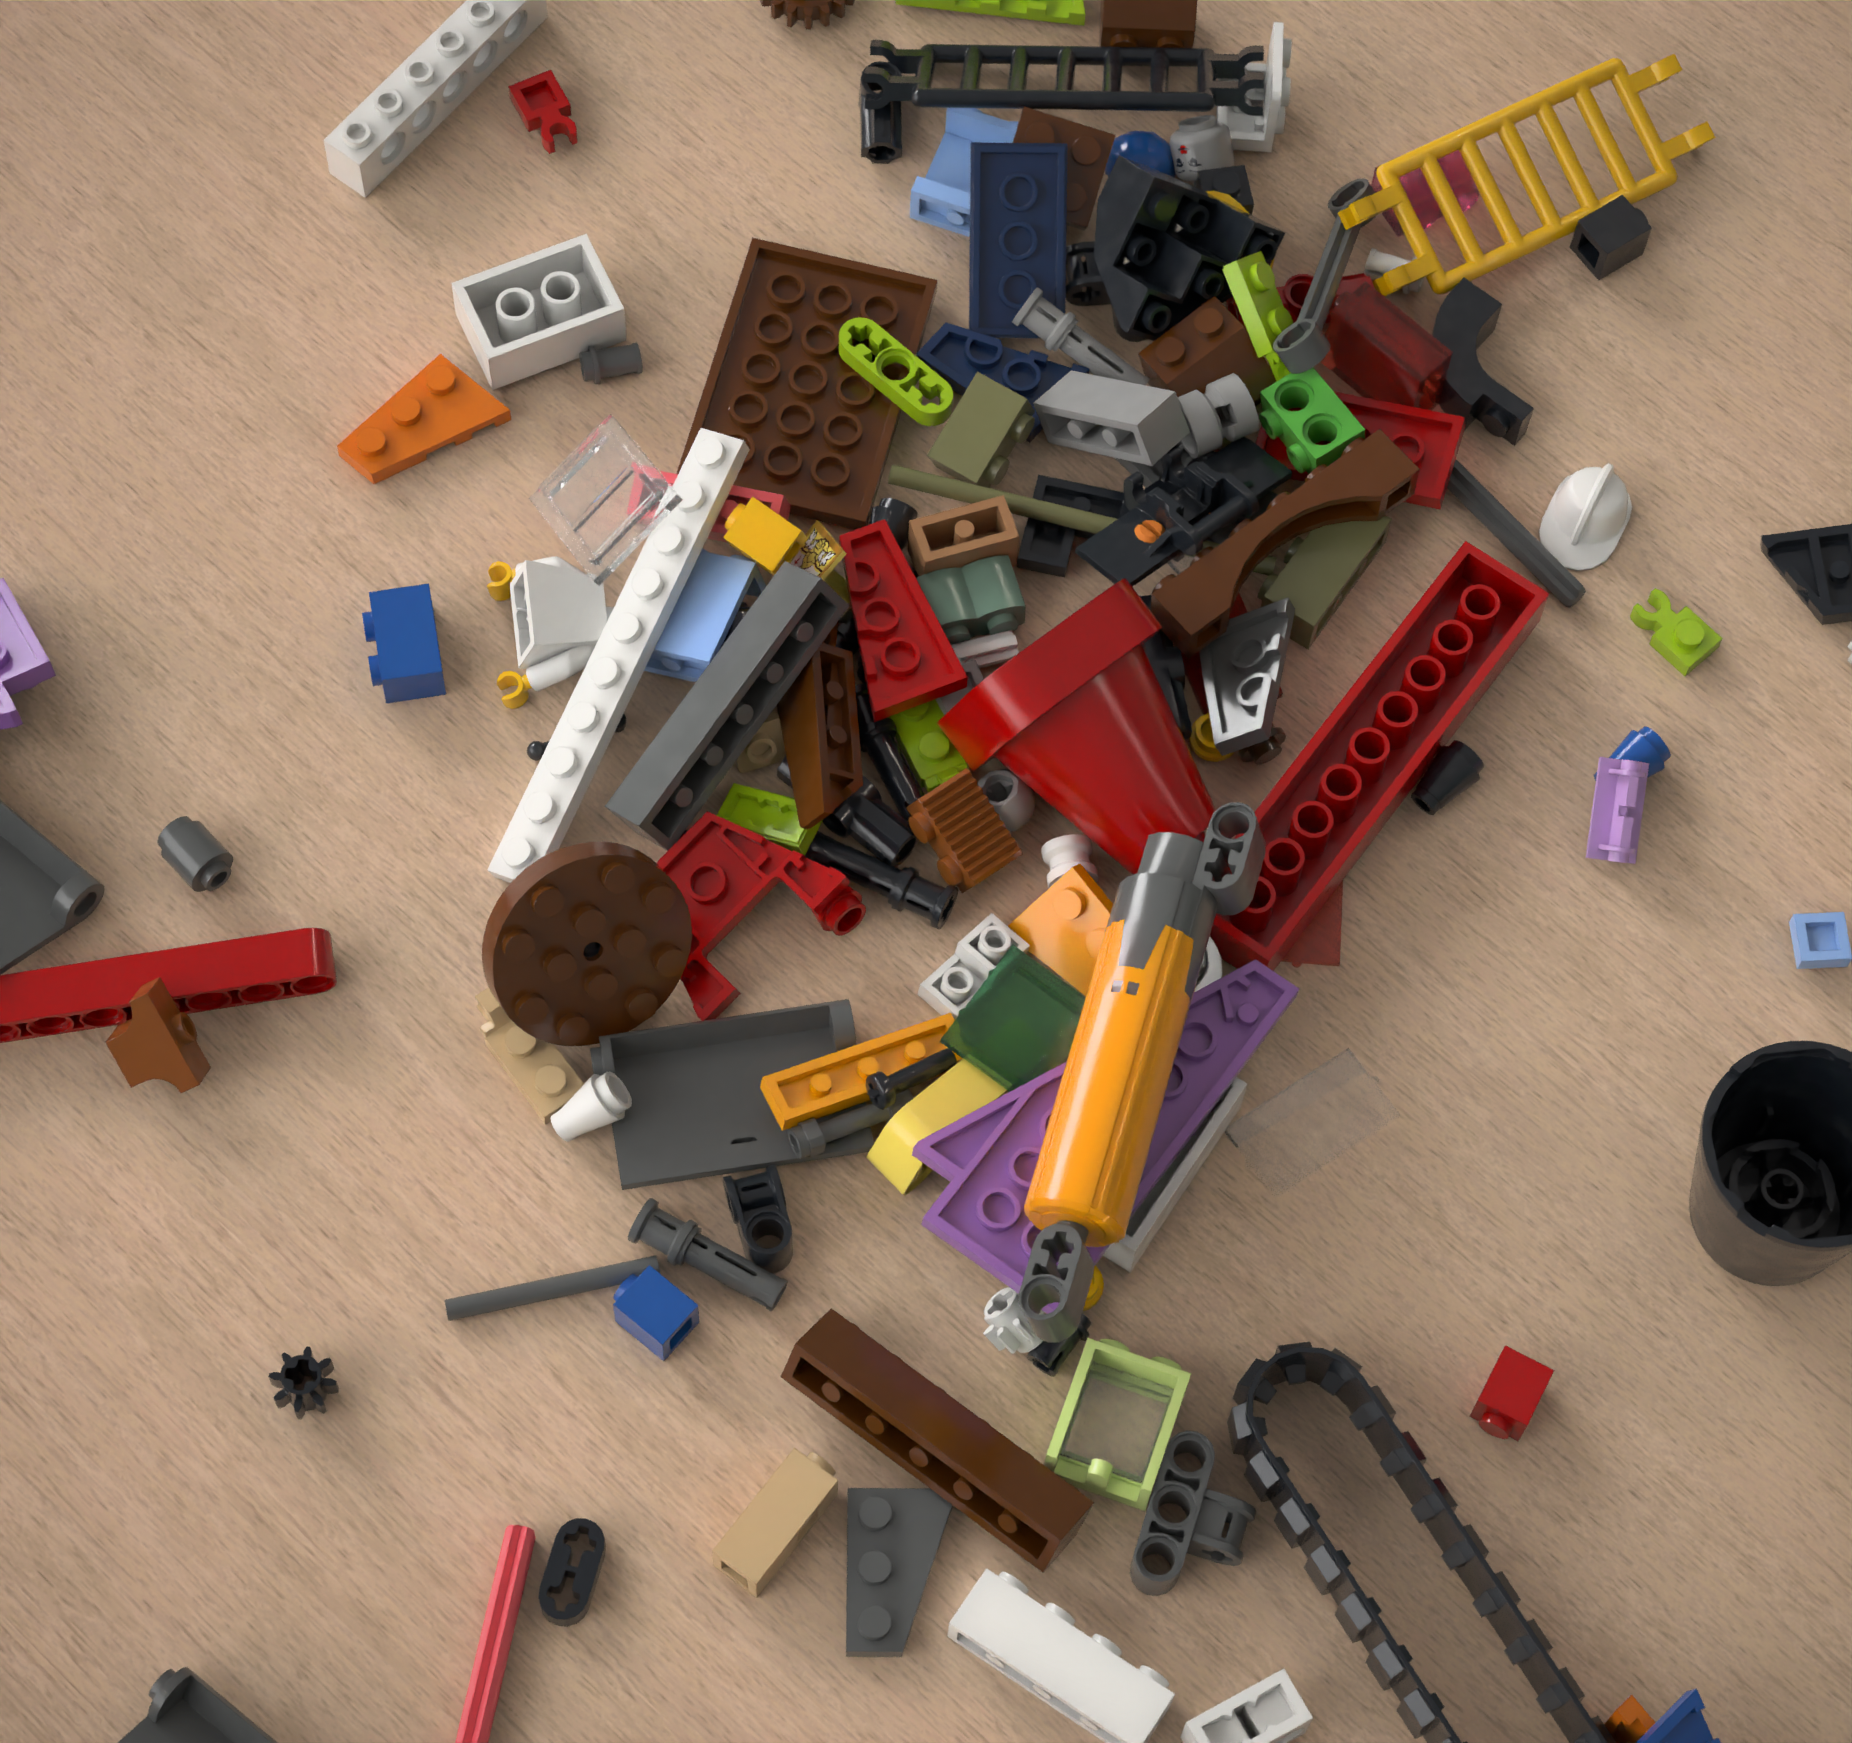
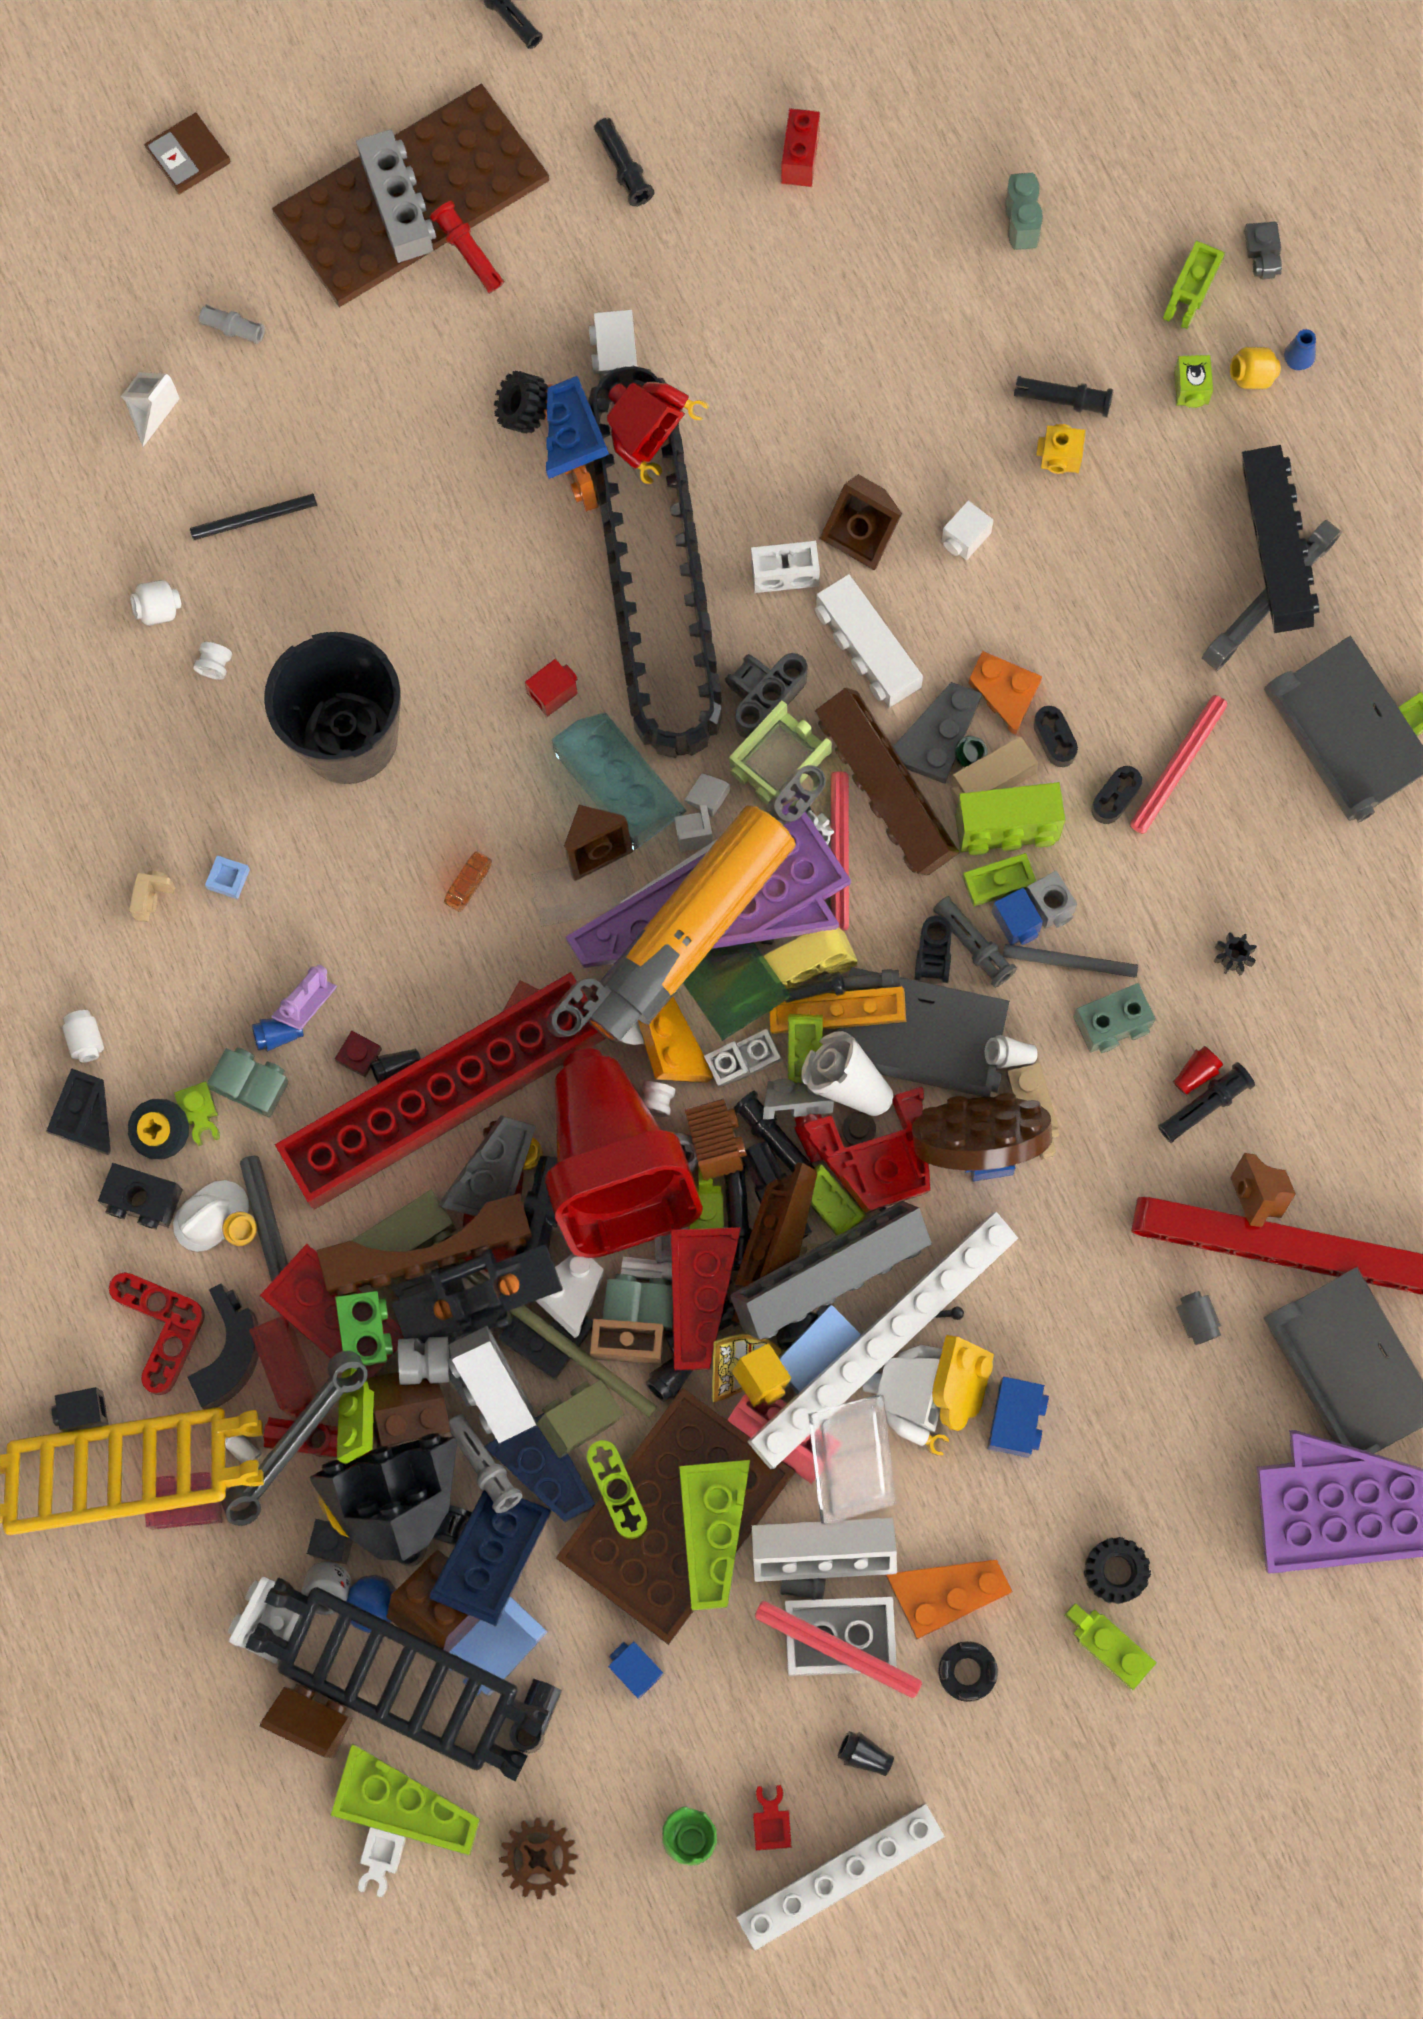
camera: 150 degrees left, 10 degrees up
none -> black brick [98,1163,183,1230]
none -> red beam [109,1272,205,1395]
none -> black wheel [128,1099,189,1159]
none -> sand green brick [207,1047,289,1118]
none -> yellow plate [222,1211,257,1246]
none -> dark red plate [335,1030,382,1077]
none -> clear orange beam [444,851,492,912]
none -> white wing [536,1253,604,1338]
none -> clear light blue slope [551,712,686,851]
none -> reddish brown slope [564,805,633,881]
none -> blue brick [608,1641,664,1699]
none -> bright green hair [662,1806,717,1866]
none -> white panel [674,804,713,852]
none -> lime wing [679,1460,750,1611]
none -> white slope [685,773,730,817]
none -> white brick [752,1518,897,1582]
none -> coral axle [755,1601,922,1698]
none -> light grey wing [763,1079,834,1119]
none -> lime plate [788,1014,823,1083]
none -> white cone [801,1031,893,1116]
none -> coral axle [831,771,849,931]
none -> black cone [838,1731,894,1776]
none -> dark brown plate [842,1112,876,1145]
none -> yellow plate [932,1335,994,1431]
none -> black piece [938,1641,998,1702]
none -> dark green plate [955,736,987,767]
none -> lime brick [955,782,1066,855]
none -> lime plate [962,853,1036,907]
none -> orange wing [968,651,1043,735]
none -> light grey brick [1026,871,1077,929]
none -> black beam [1033,705,1078,767]
none -> lime hinge [1064,1603,1157,1690]
none -> sand green brick [1073,983,1156,1053]
none -> black tyre [1084,1537,1151,1604]
none -> black pin [1158,1062,1255,1143]
none -> red cone [1172,1046,1223,1096]

